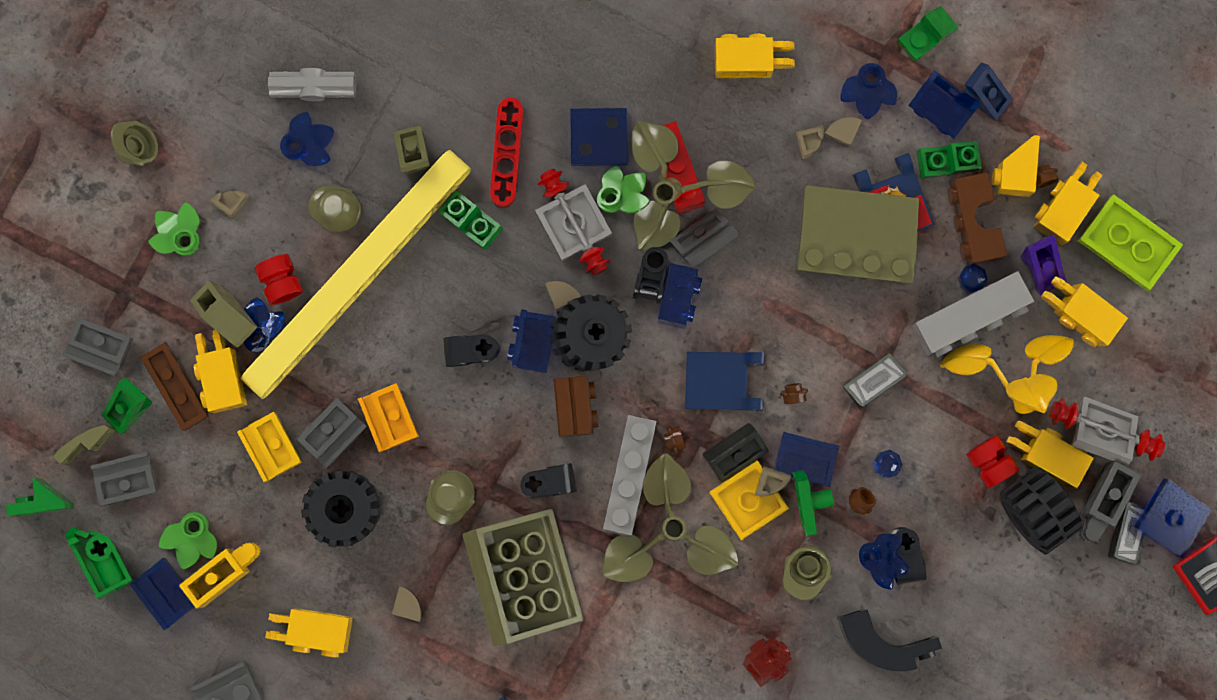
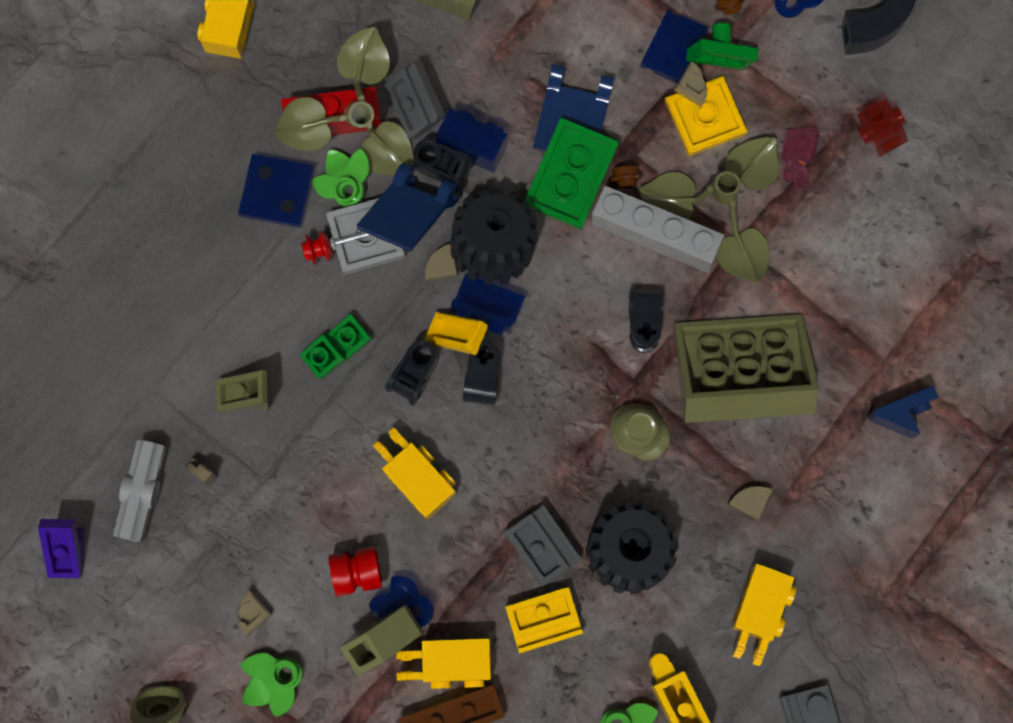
camera: 80 degrees left, 5 degrees down
light yellow beam [241,150,471,399] -> none
clear blue plate [280,112,334,167] -> none
olive hat [308,185,362,233] -> none
light orange plate [358,383,419,453] -> none
red beam [490,97,523,208] -> none
reddish brown brick [553,375,599,438] -> none
pearl dark grey slope [703,423,769,483] -> none
reddish brown plate [780,383,808,404] -> none
olive hat [782,545,832,600] -> none
none -> dark purple slope [38,519,85,578]
none -> dark tan tile [184,458,217,486]
none -> dark blue flag [356,163,459,252]
none -> yellow hinge [372,427,456,521]
none -> black piece [385,341,438,406]
none -> yellow tile [424,312,488,355]
none -> green plate [524,118,619,231]
none -> clear pink plate [781,128,819,188]

